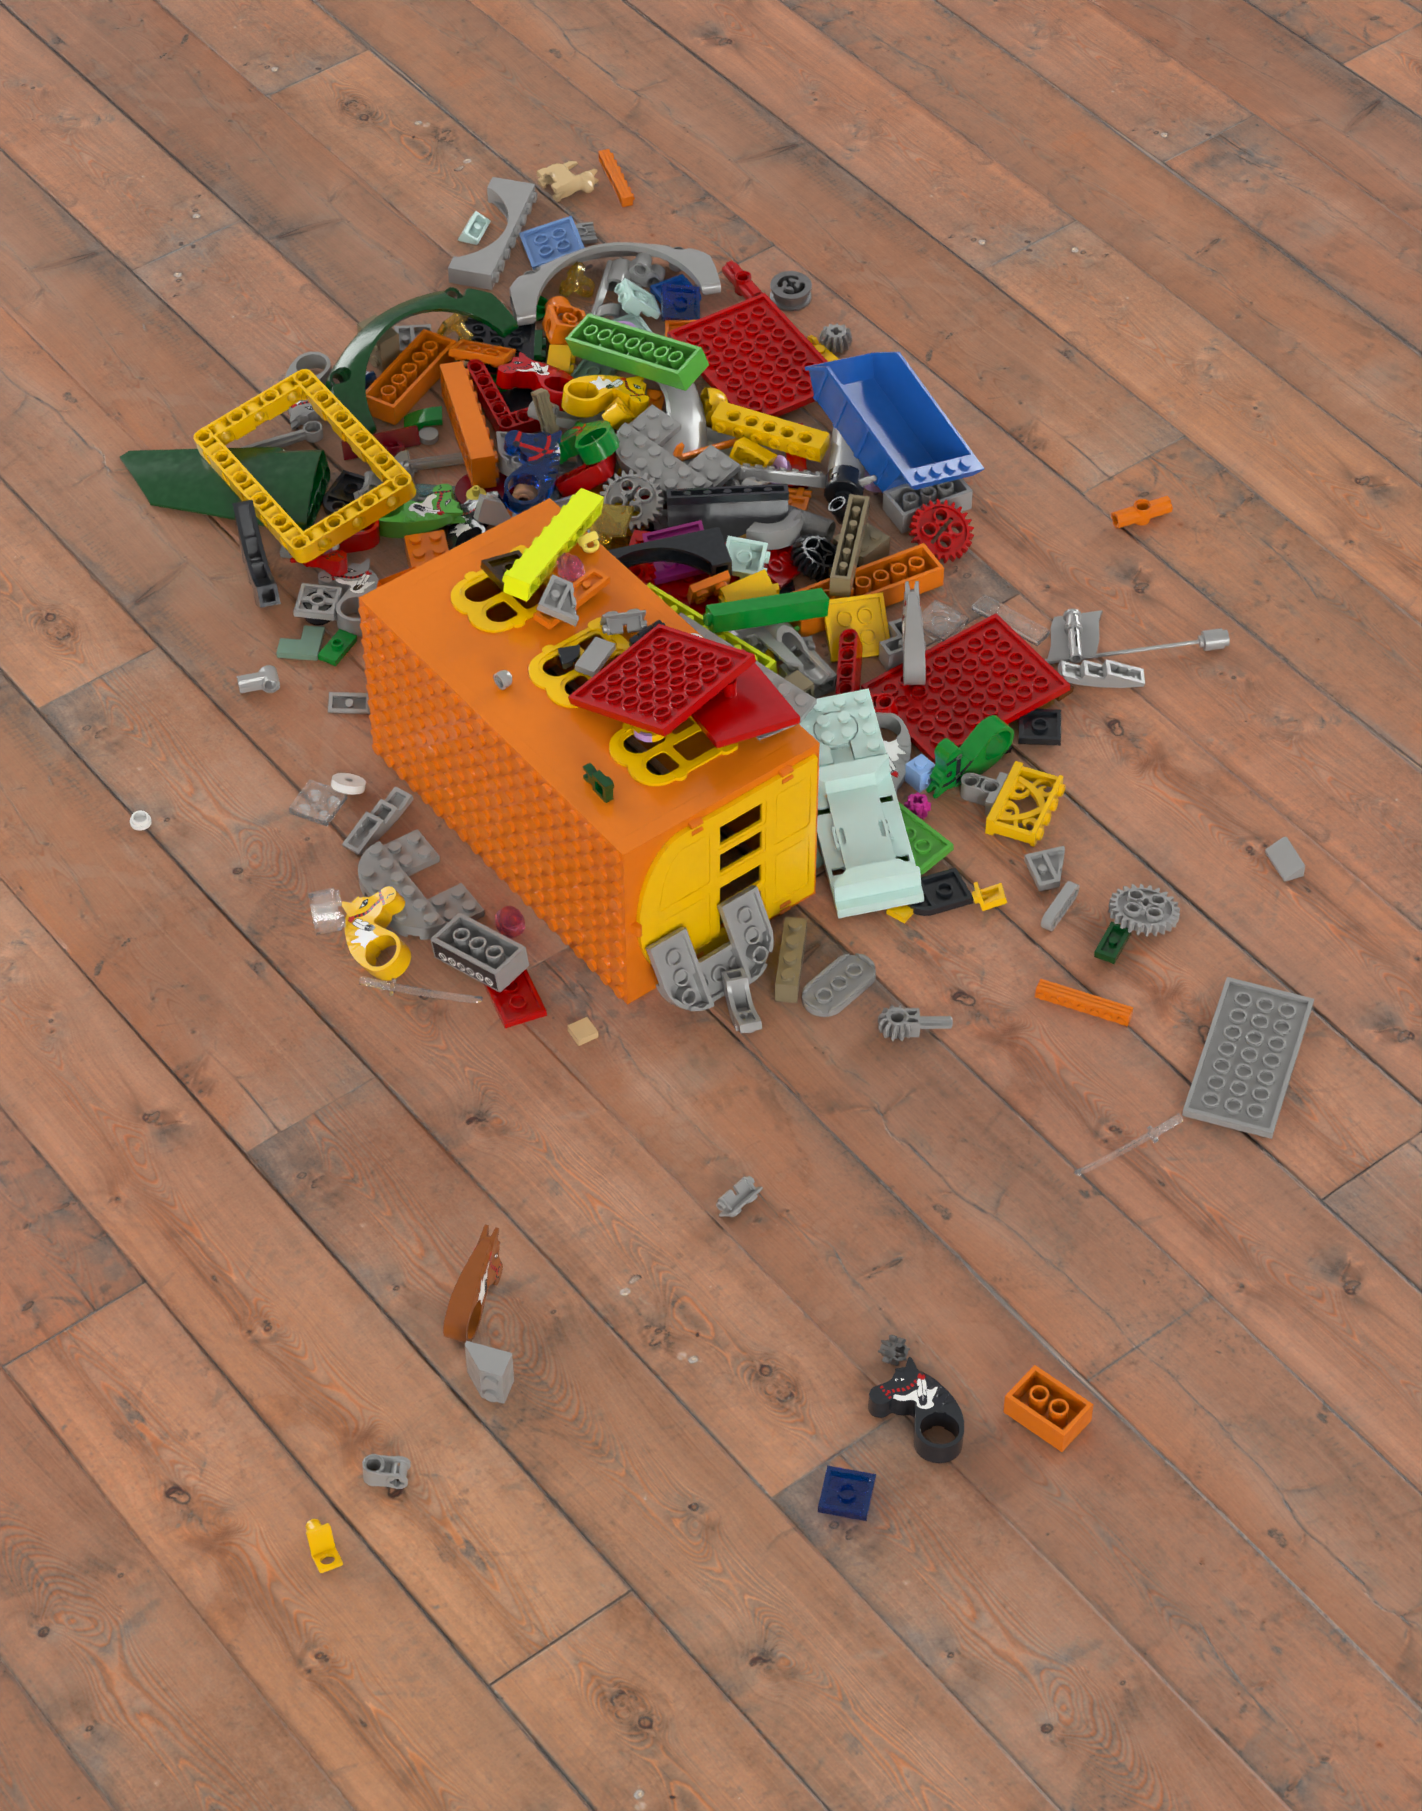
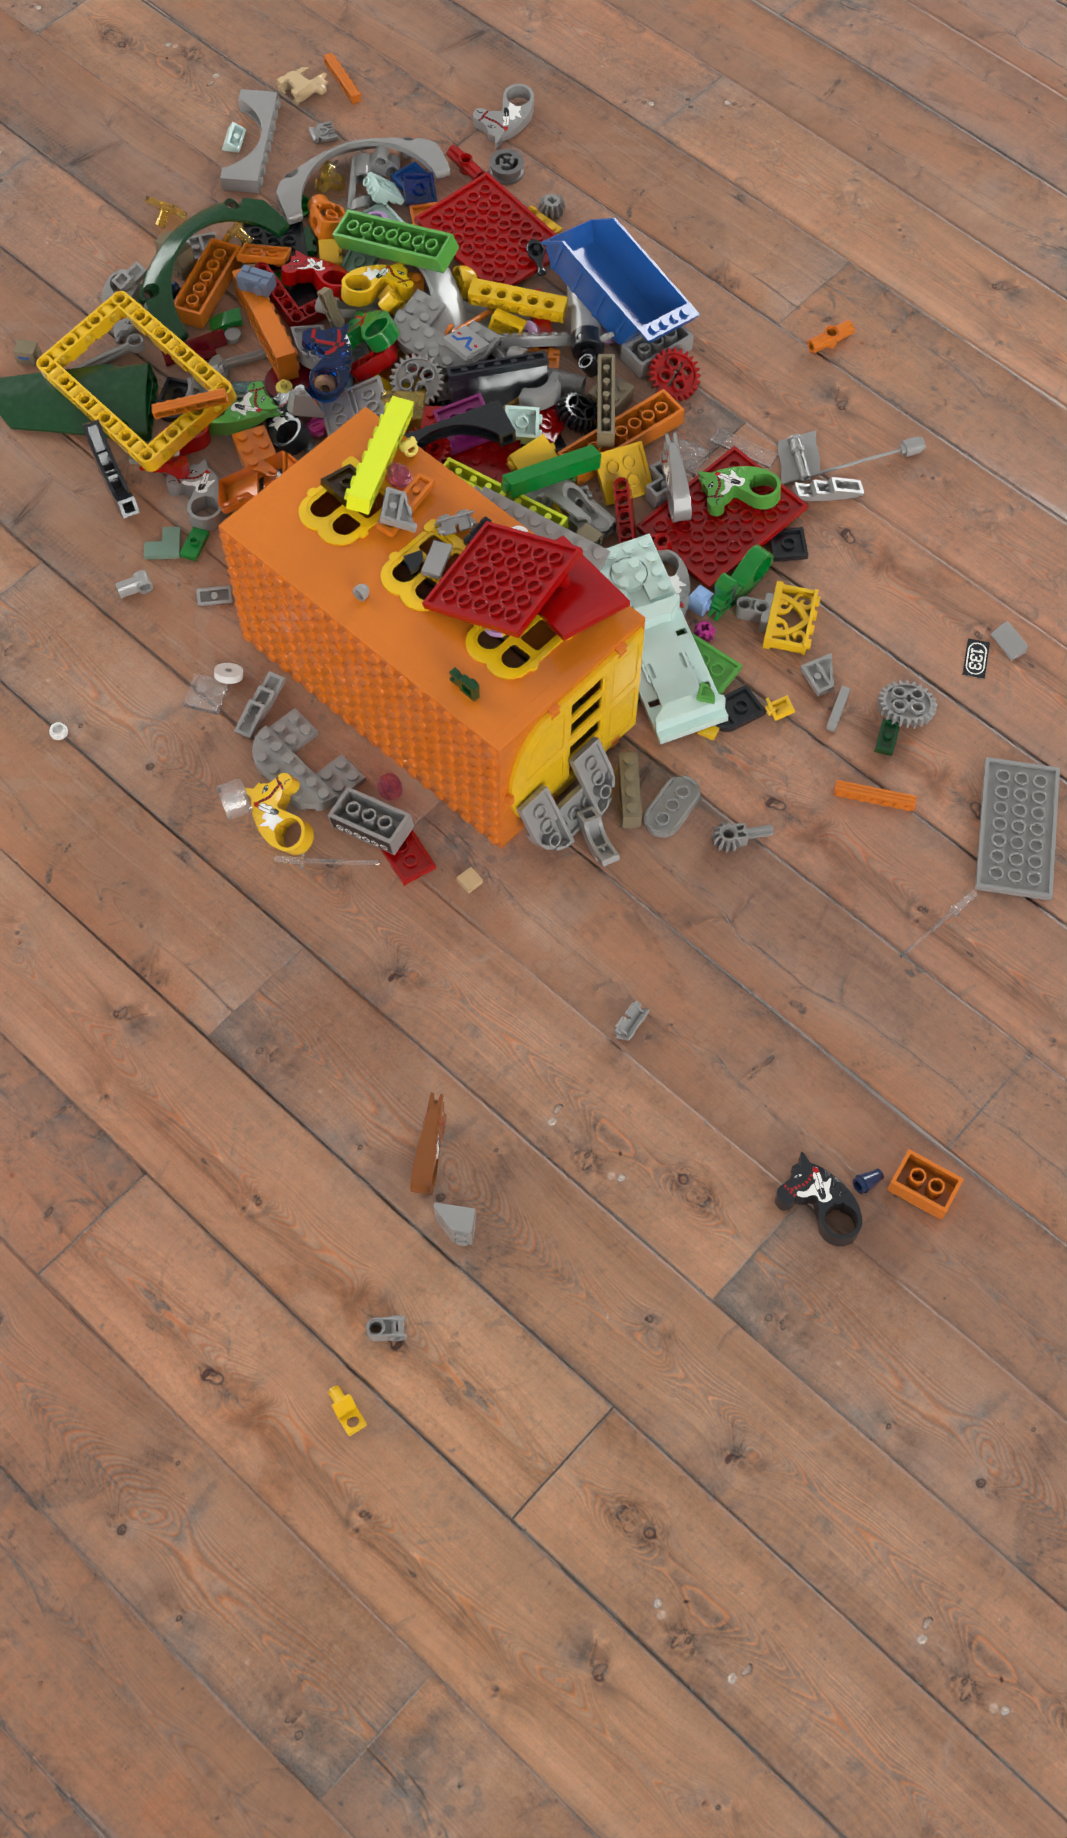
camera: 10 degrees left, 15 degrees up
light grey piece [293,583,342,625] -> none
medium blue plate [519,216,585,270] -> none
orange plate [687,570,731,604] -> none
clear blue plate [818,1465,876,1521] -> none
dark grey gear [878,1335,910,1366] -> none
none -> dark tan brick [13,339,42,366]
none -> light grey slope [111,261,147,291]
none -> clear yellow tile [145,196,187,228]
none -> orange piece [152,388,228,419]
none -> sand blue brick [236,264,276,297]
none -> light grey tile [442,325,489,361]
none -> light grey animal [473,84,534,149]
none -> black piece [526,239,546,276]
none -> bright green tile [696,681,715,704]
none -> bright green animal [698,466,781,516]
none -> dark blue cone [853,1168,884,1194]
none -> black sticker [962,638,990,679]

